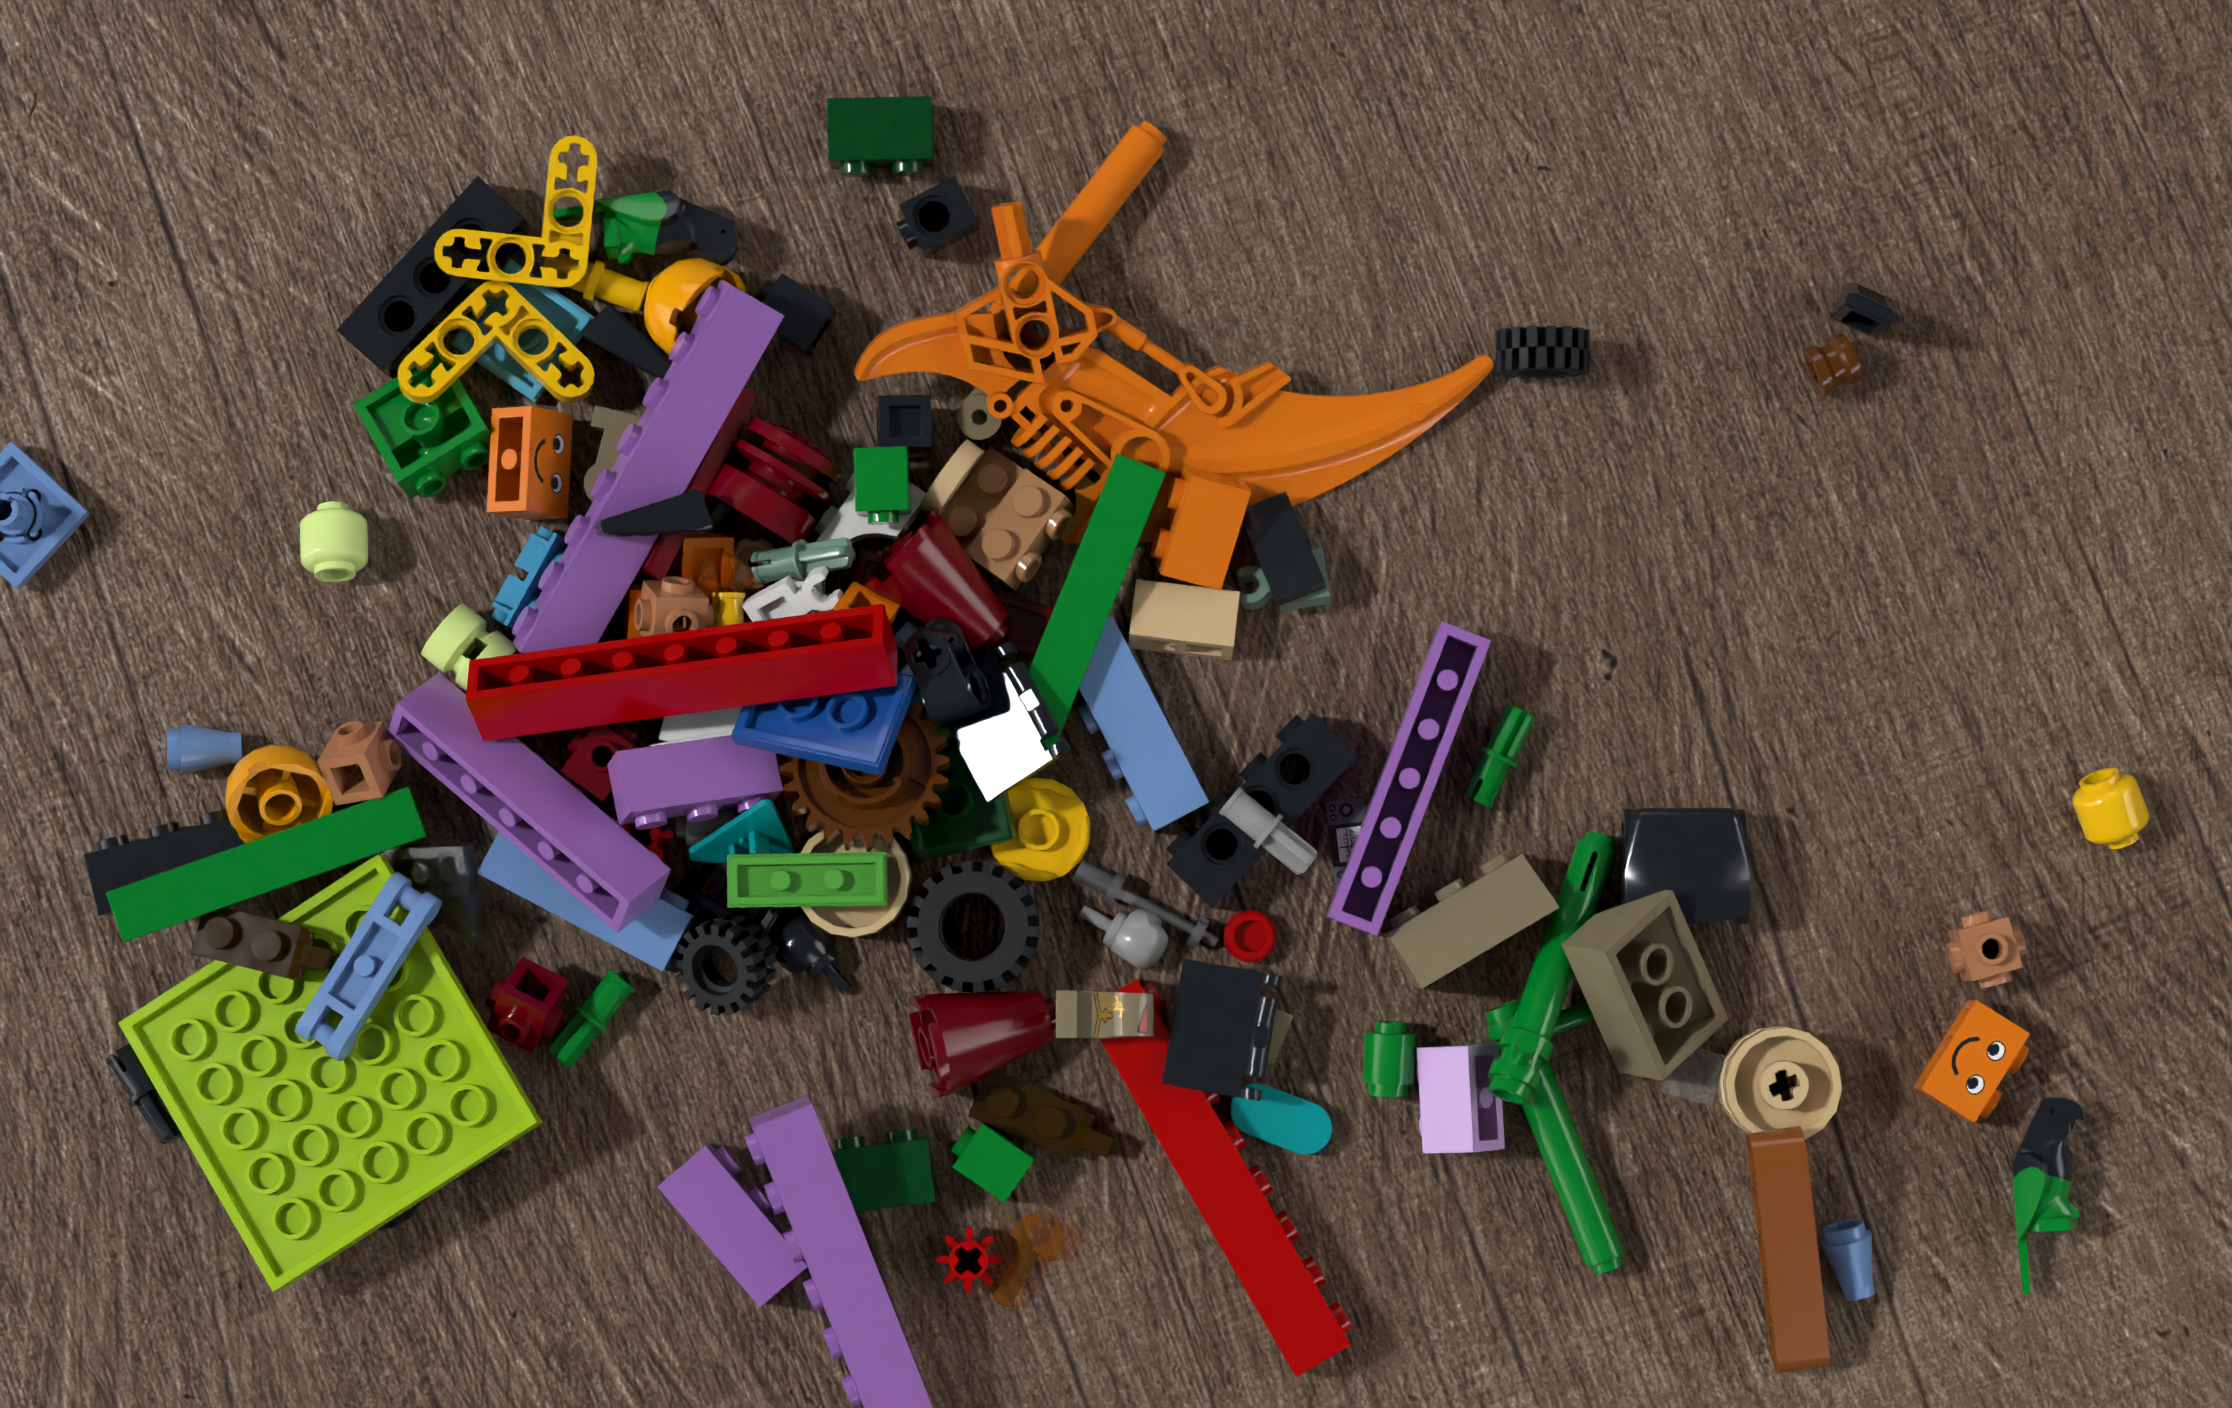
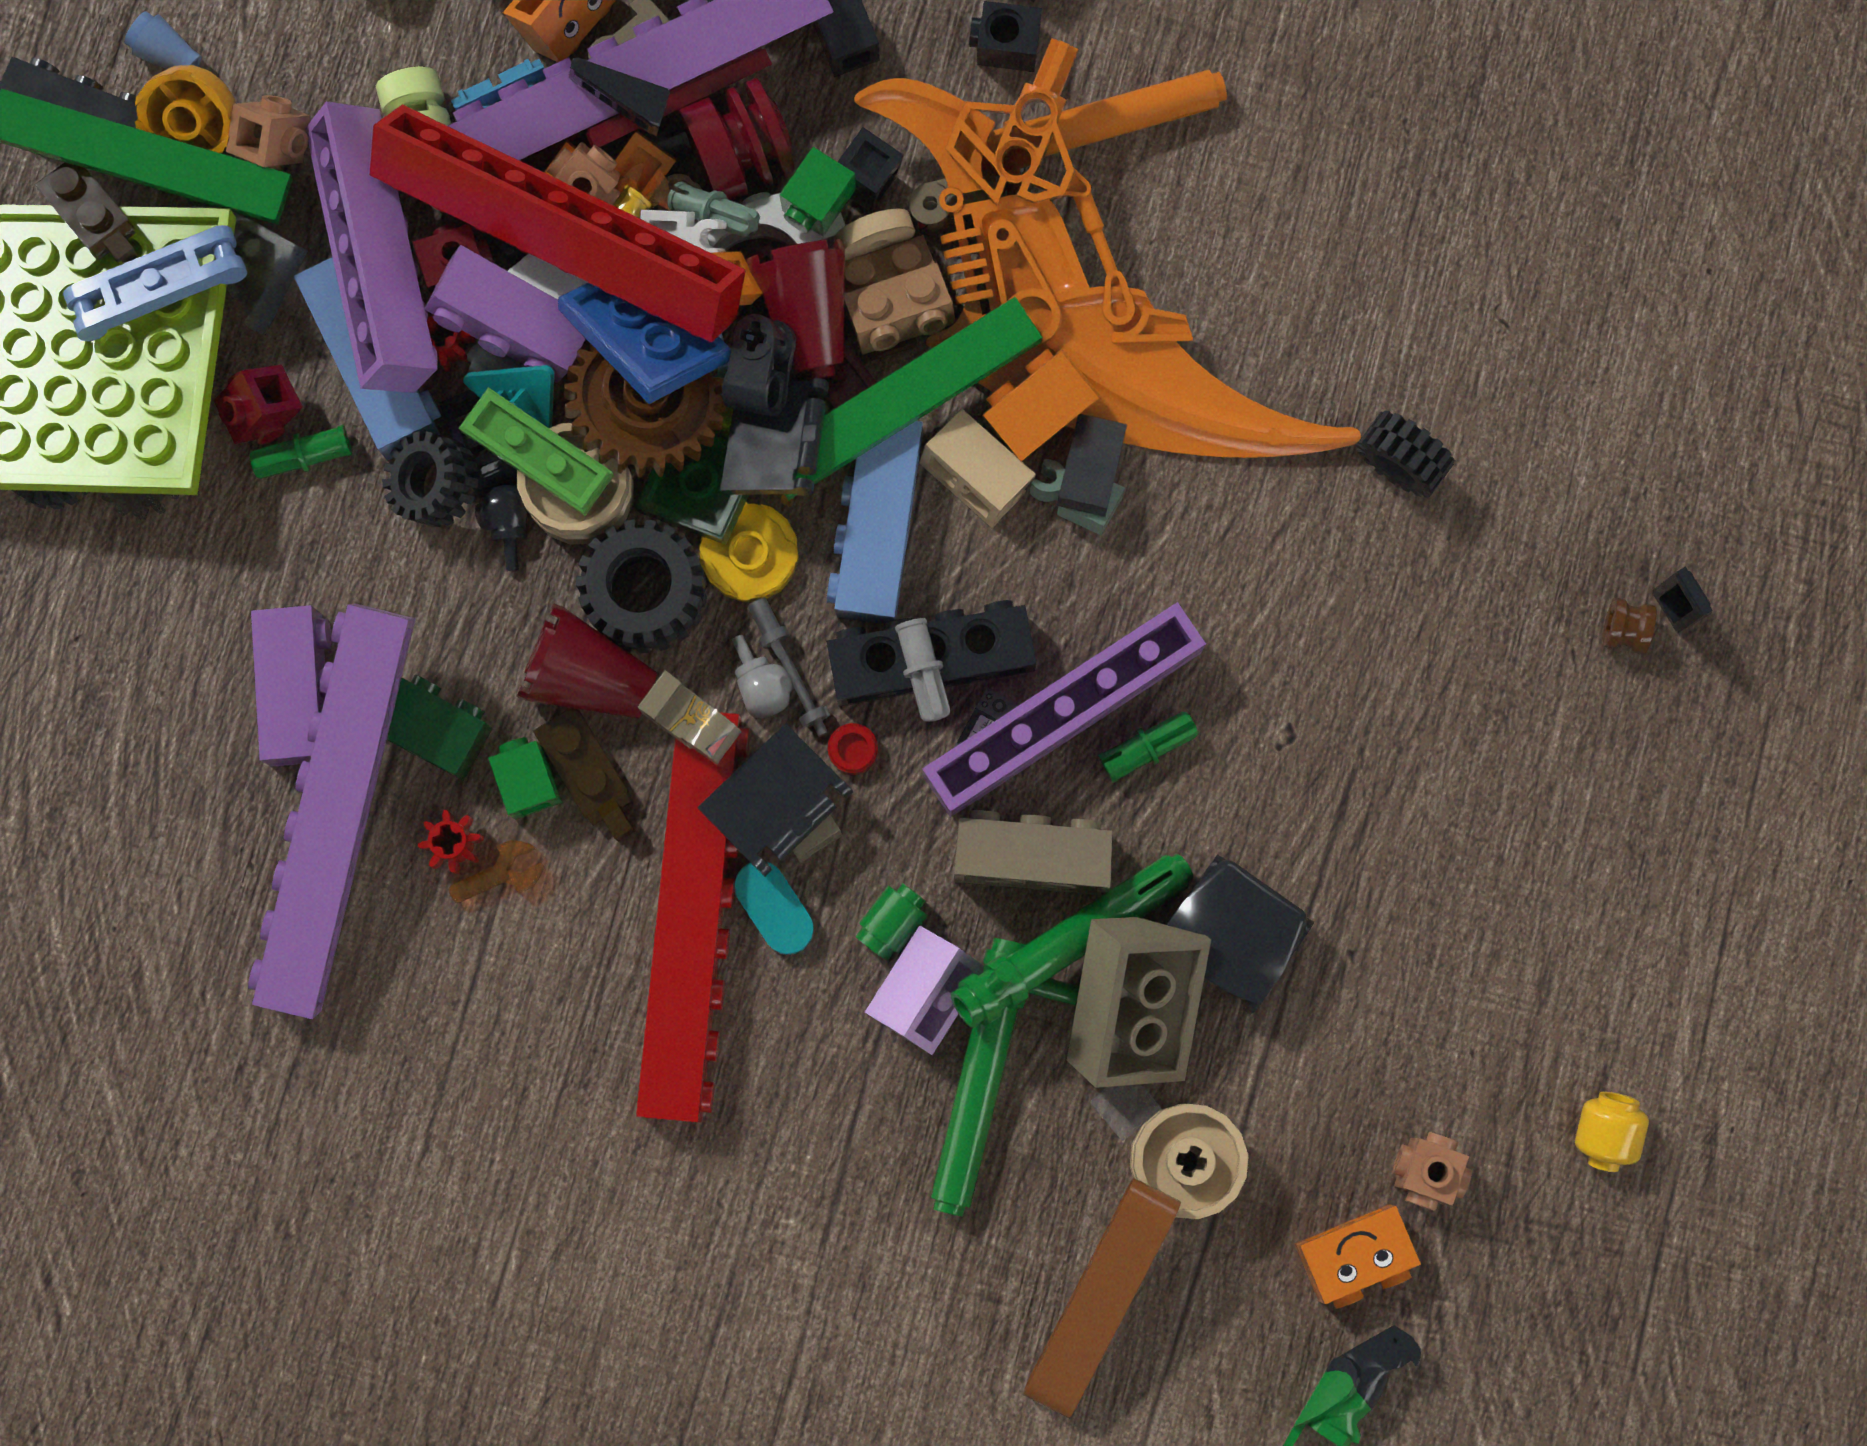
camera: 35 degrees right, 5 degrees down
medium blue cone [1820,1219,1875,1301] -> none

